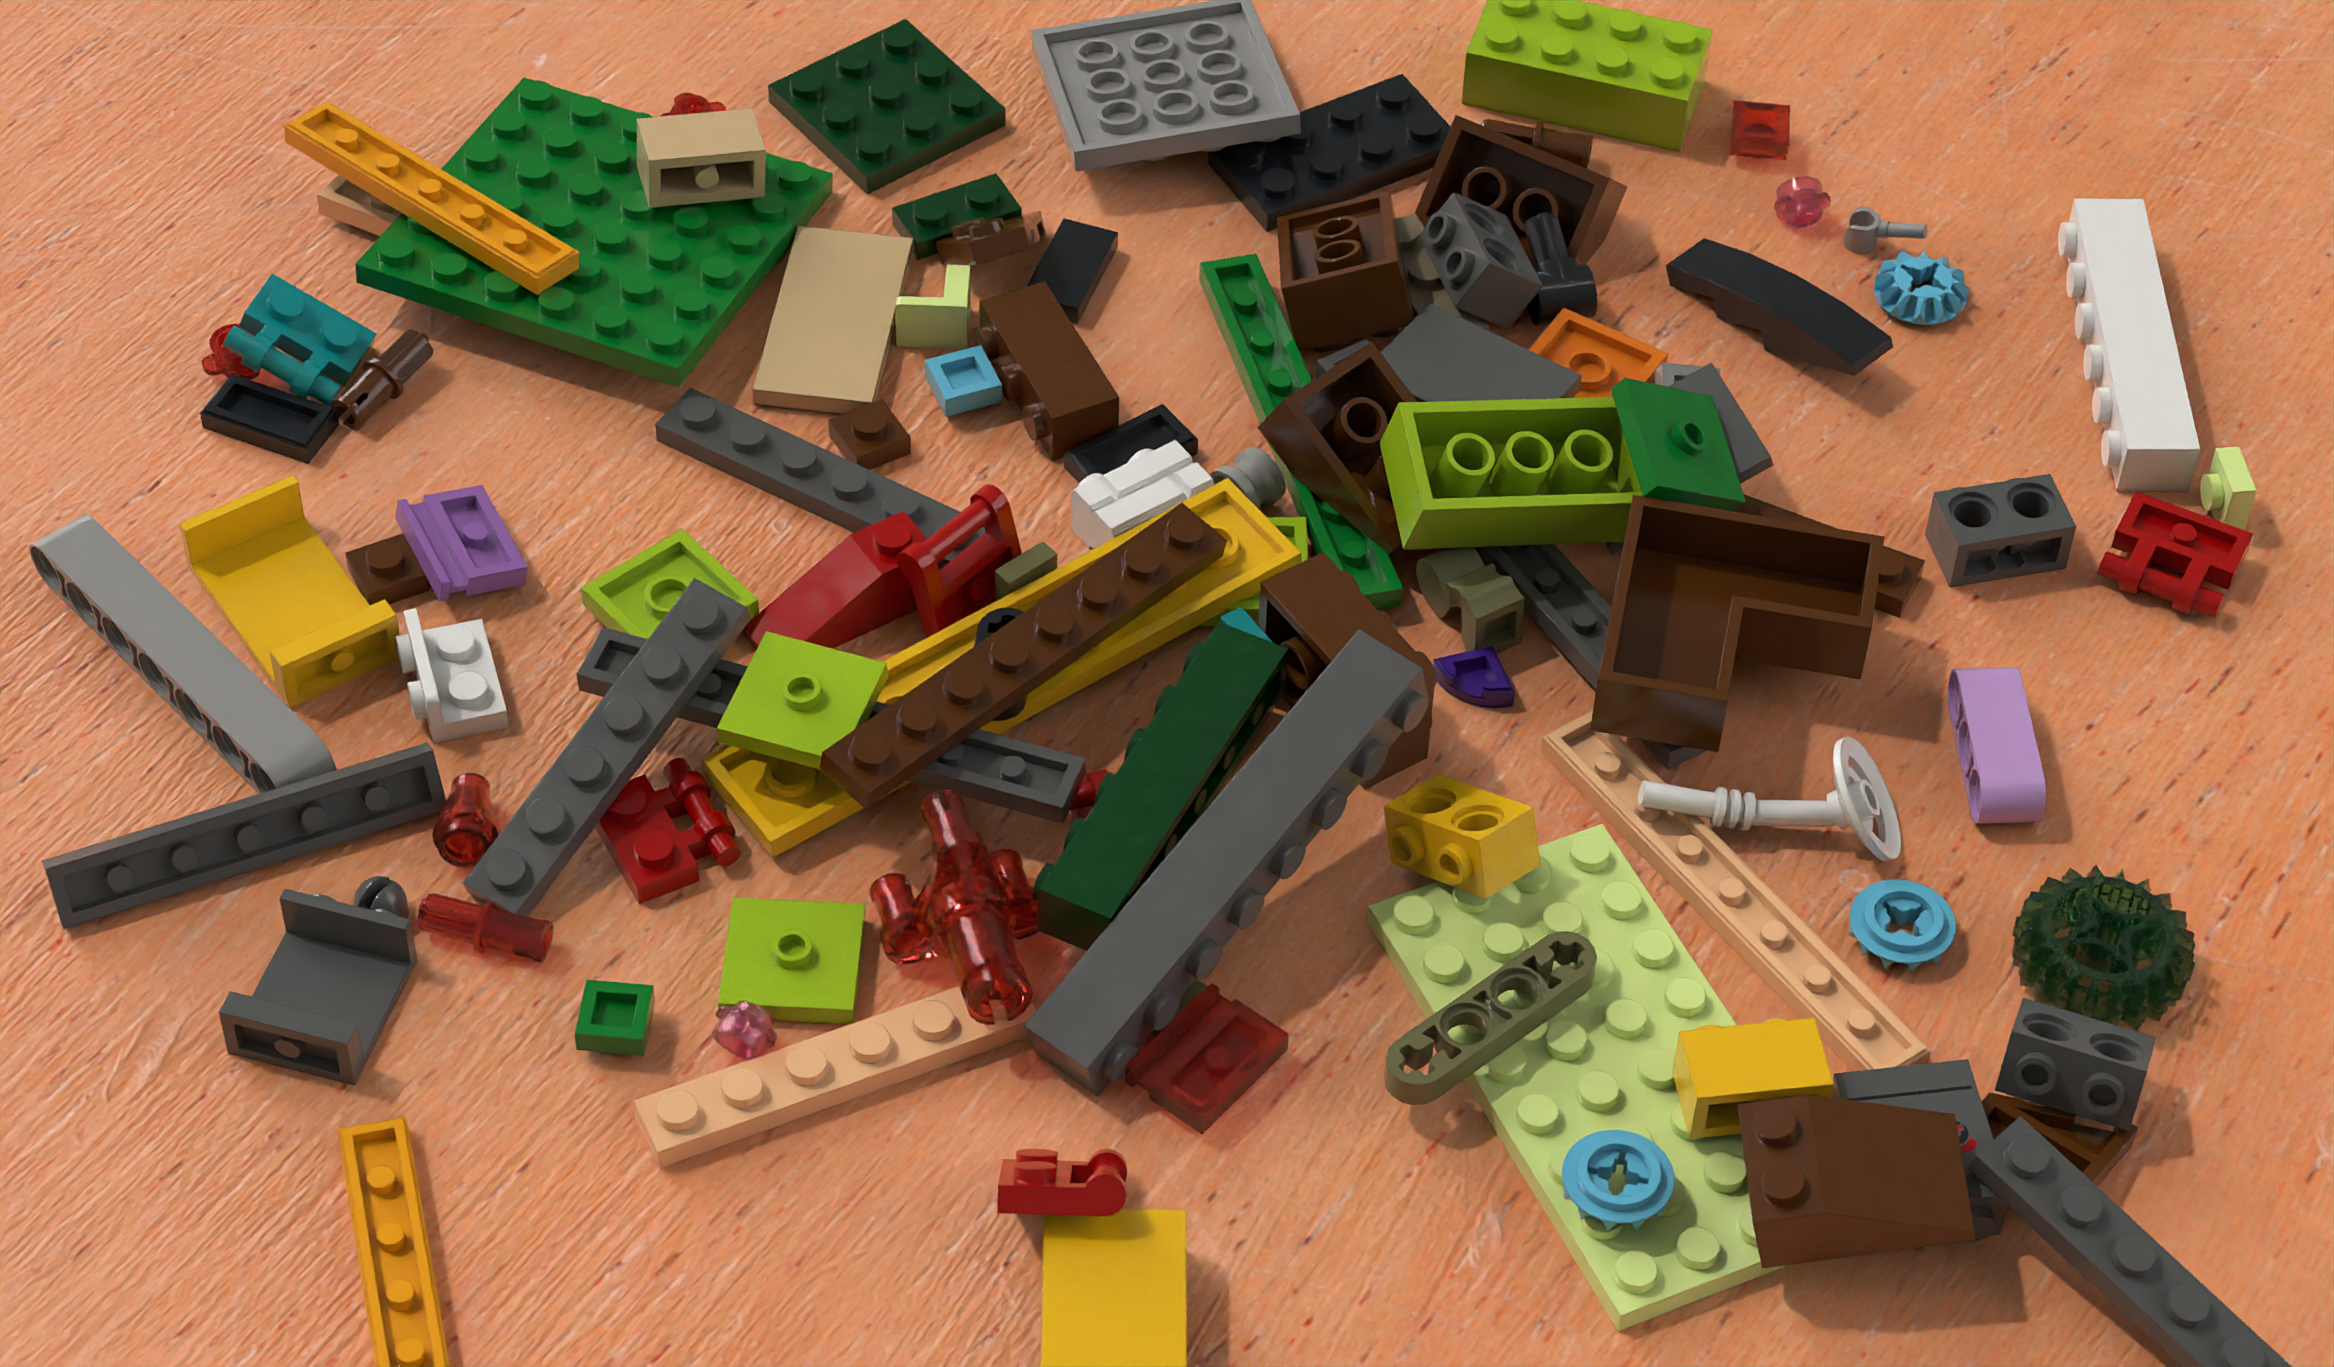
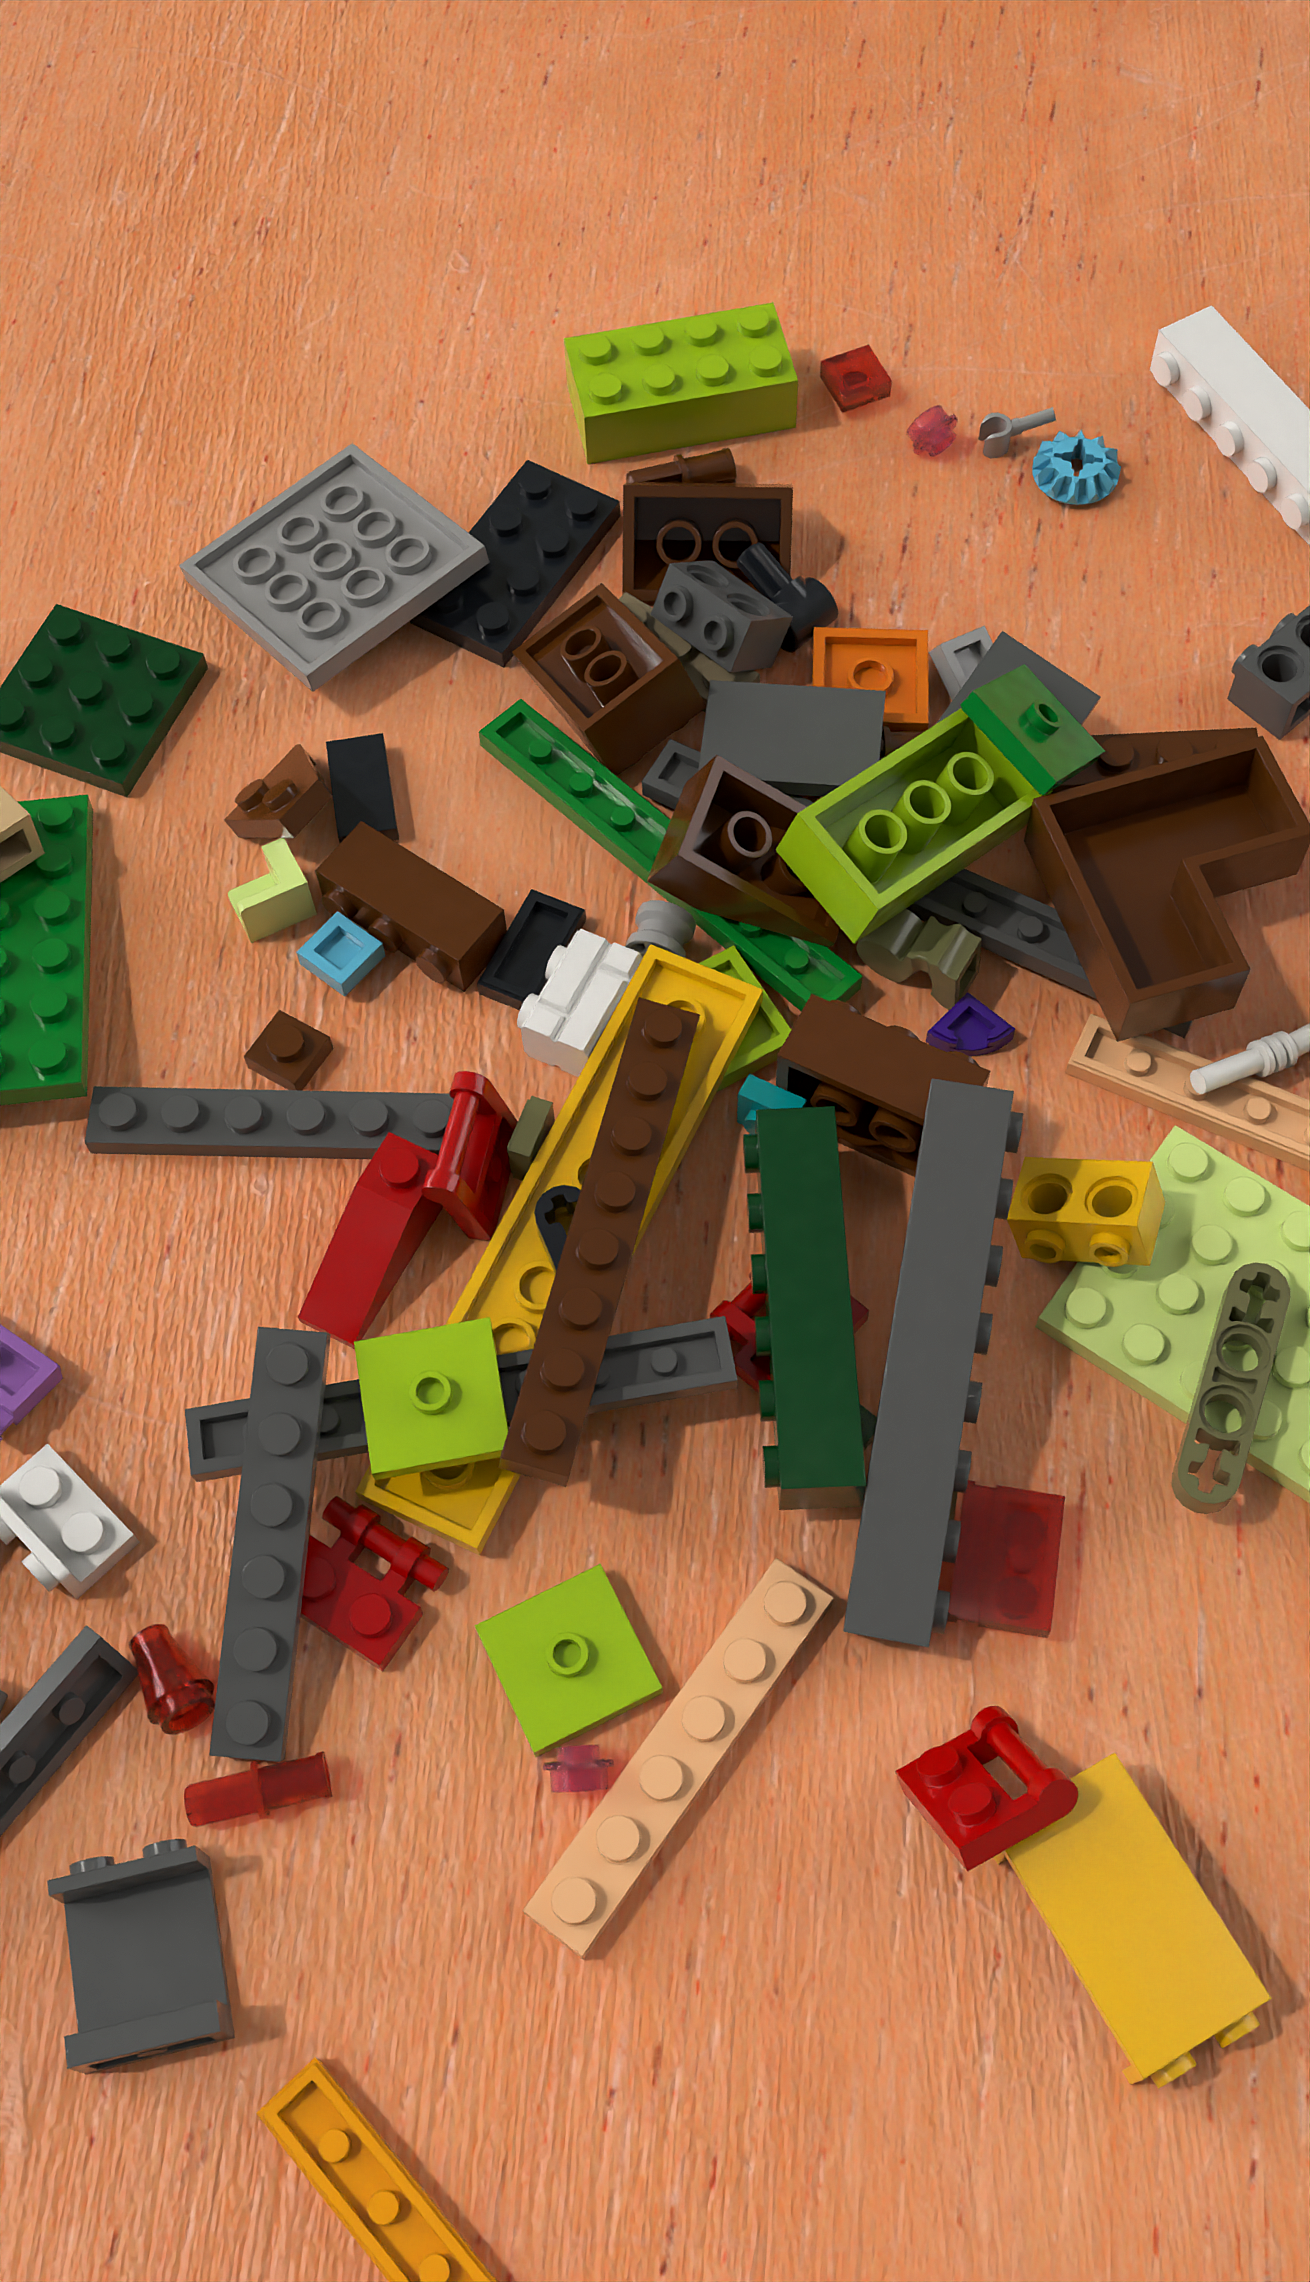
camera: 25 degrees left, 15 degrees up
dark grey hinge [353,876,409,919] -> none
green plate [574,979,655,1056] -> none
lime plate [581,529,759,639] -> none
tan tile [753,226,913,414] -> none
clear red wheel [869,789,1039,1025] -> none
dark green plate [892,173,1022,260] -> none
black slope [1666,238,1893,376] -> none

